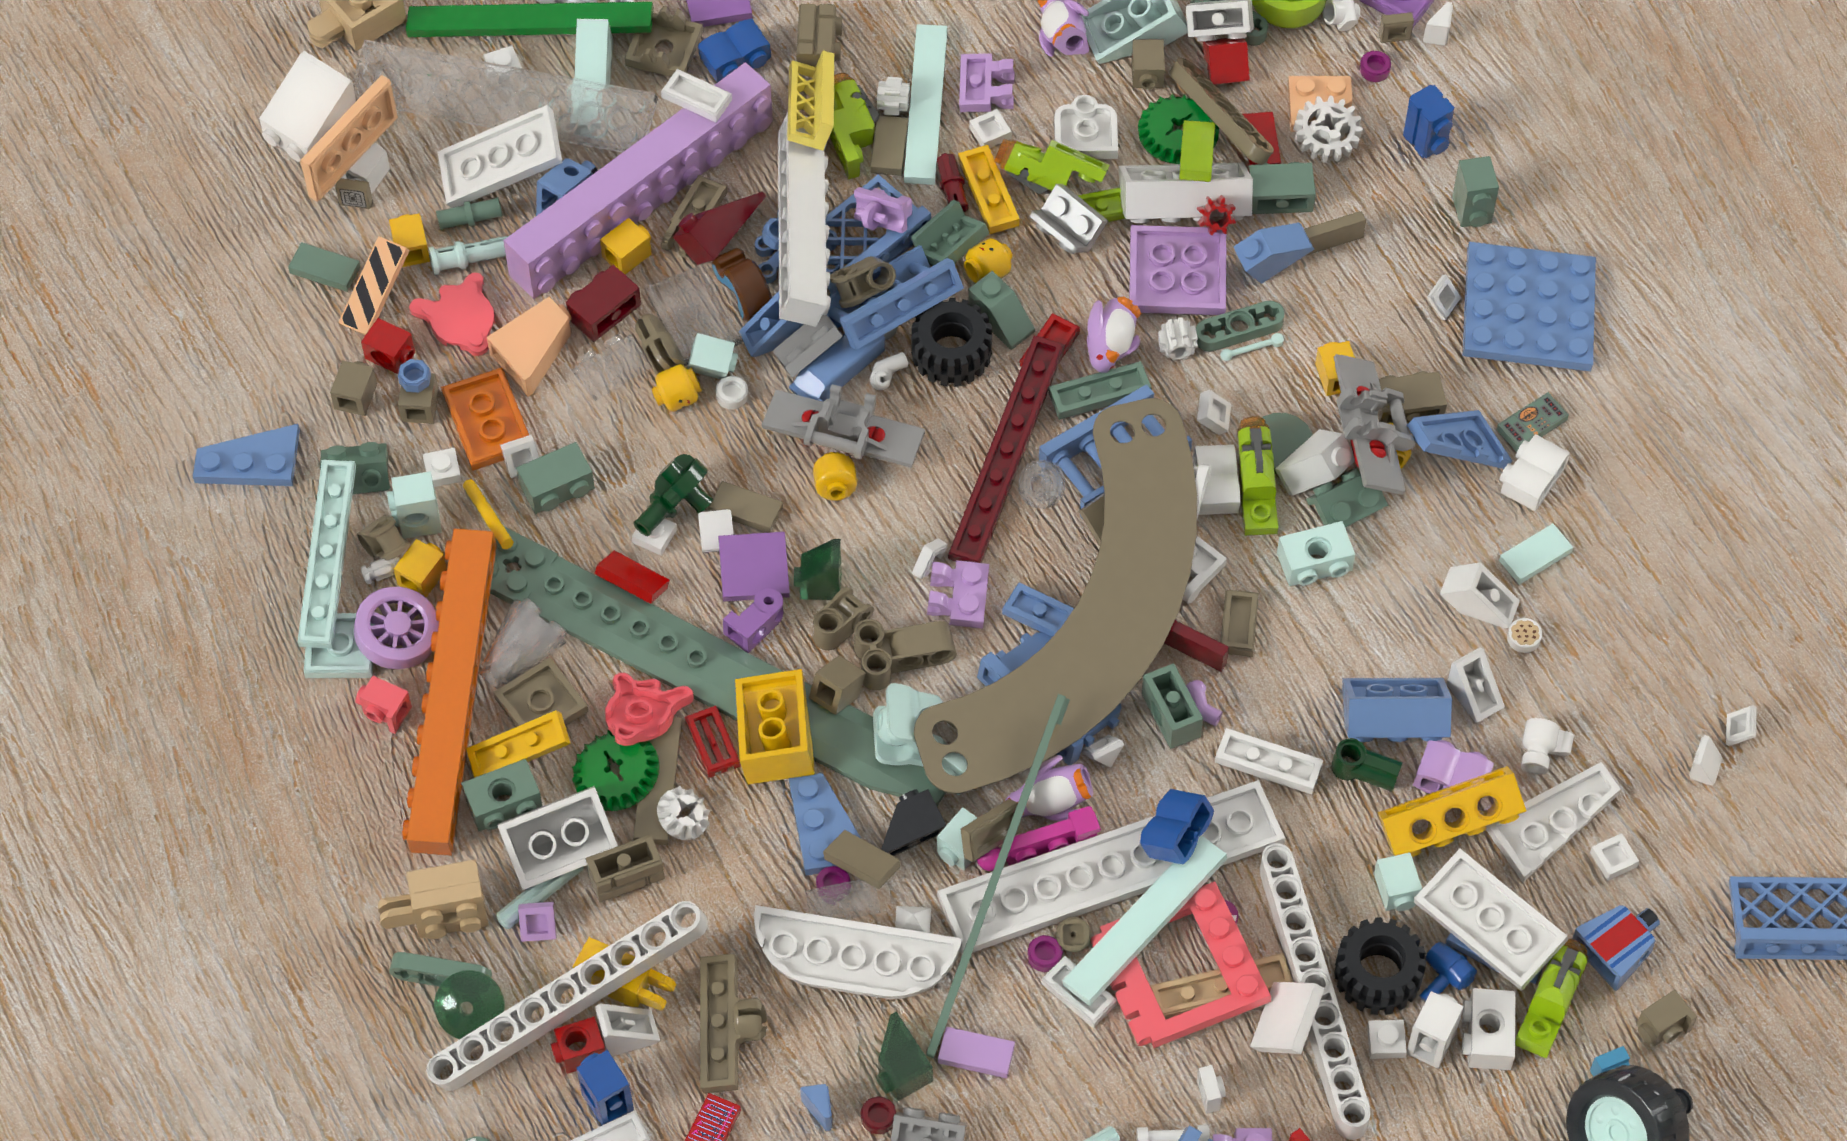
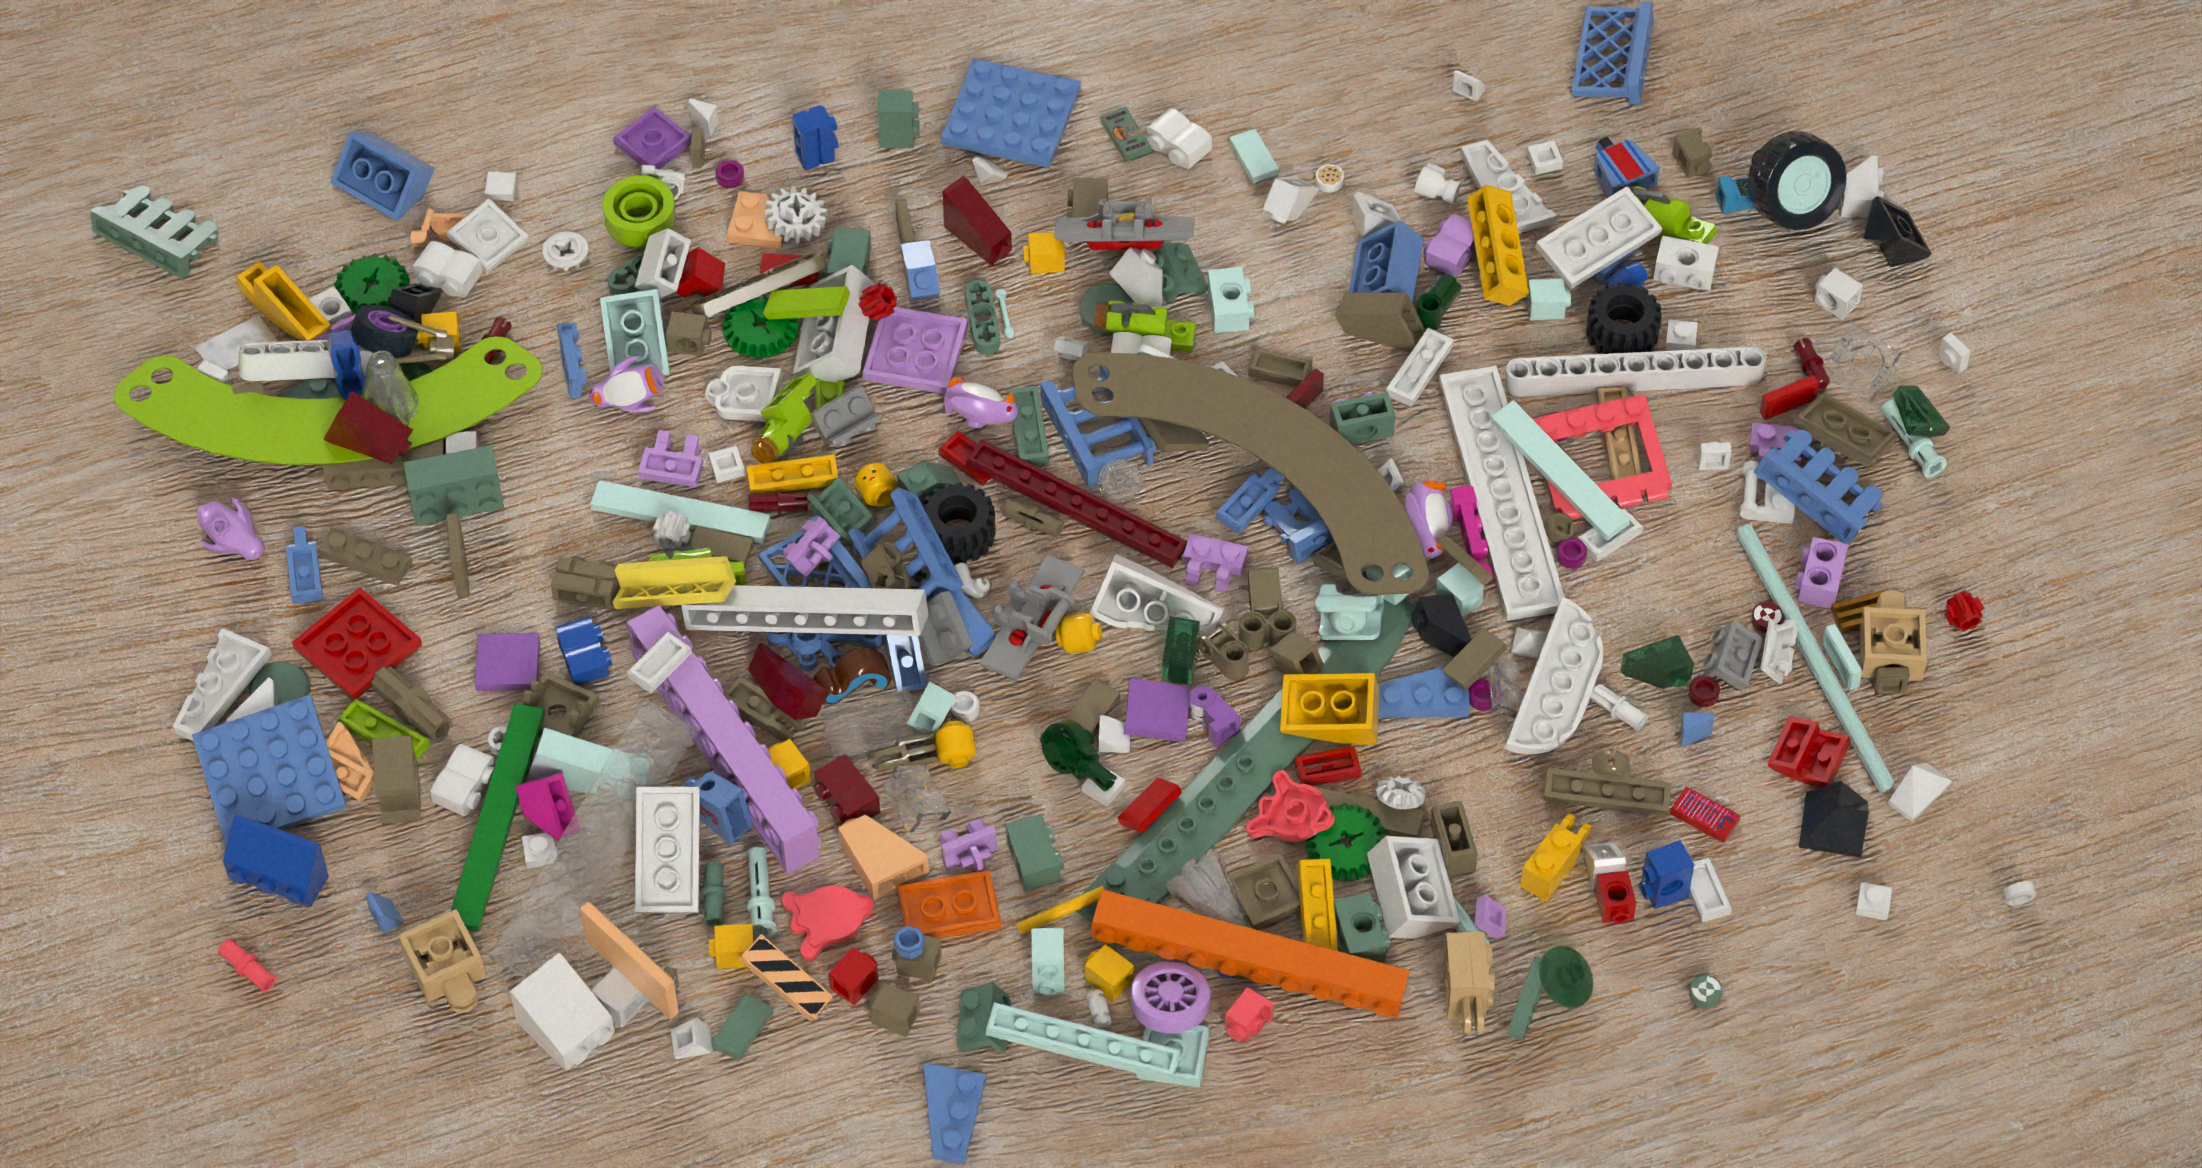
camera: 80 degrees left, 5 degrees down
dark tan piece [357,515,411,561] -> none
white plate [423,447,462,487] -> none
white beam [426,901,708,1091] -> none
white plate [500,435,539,478] -> none
white tile [912,538,948,579] -> none
sand green piece [926,694,1070,1058] -> none
lavender tile [938,1027,1015,1078] -> none
blue brick [1140,789,1214,865] -> none
white gear [1158,318,1198,360] -> none
white tile [1250,982,1324,1054] -> none
white brick [1406,991,1464,1069] -> none
medium blue wing [1407,410,1512,469] -> none
white slope [1726,705,1757,746] -> none
none -> dark pink slope [515,772,580,840]
none -> white slope [670,1018,713,1059]
none -> lavender hips [940,818,998,871]
none -> dark red slope [942,176,1012,266]
none -> dark tan pin [1002,498,1064,538]
none -> white wedge [1089,554,1224,636]
none -> dark tan slope [1336,293,1426,353]
none -> white axle [1590,684,1648,731]

